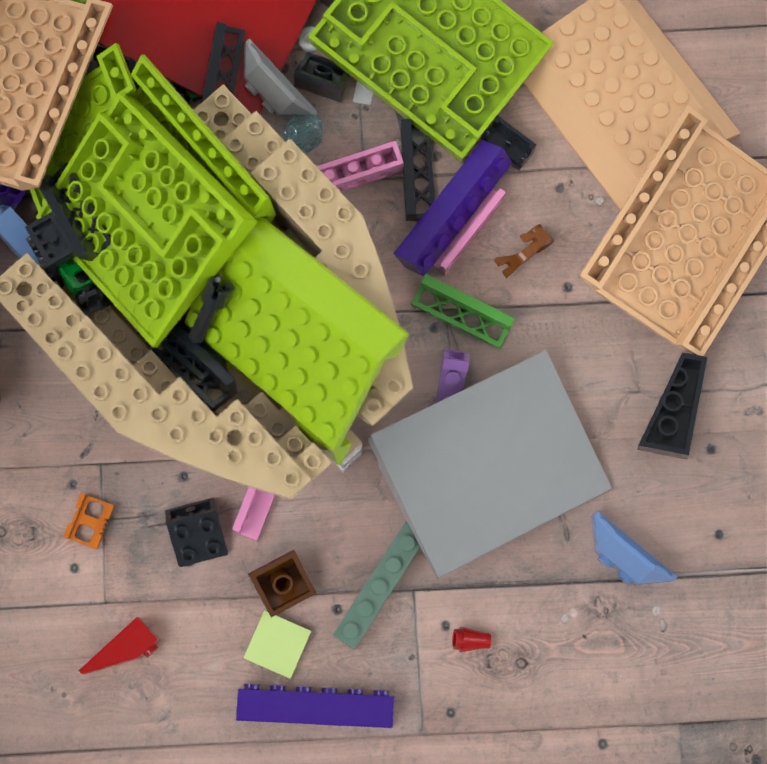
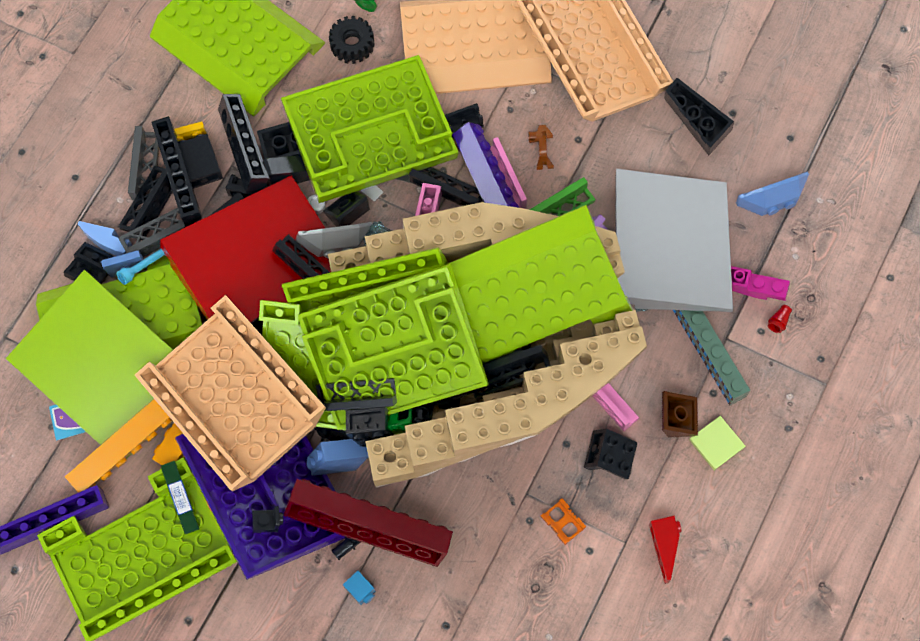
camera: 50 degrees left, 10 degrees down
black piece [188,275,234,343] -> none
dark purple brick [236,684,394,728] -> none
none -> dark pink slope [731,266,790,301]

